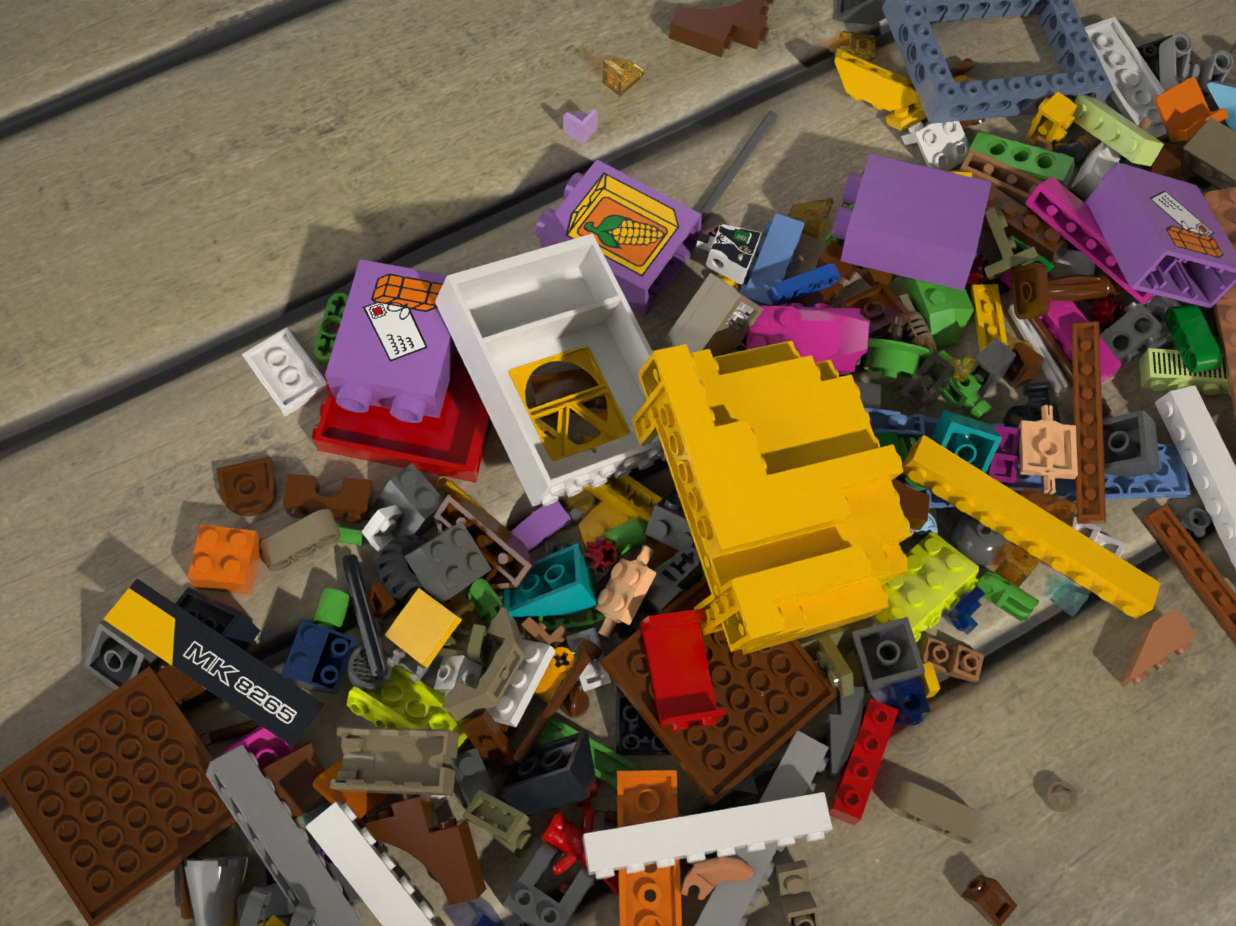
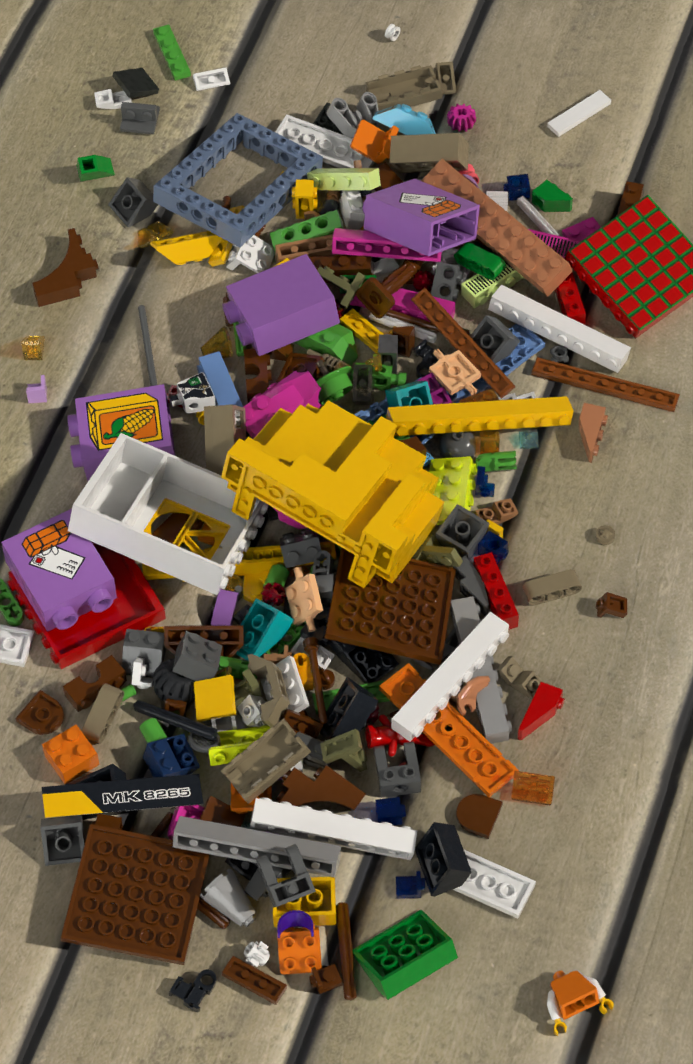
camera: 35 degrees left, 10 degrees down
red panel [640,608,727,732] -> none
blue beam [767,264,841,306] -> none

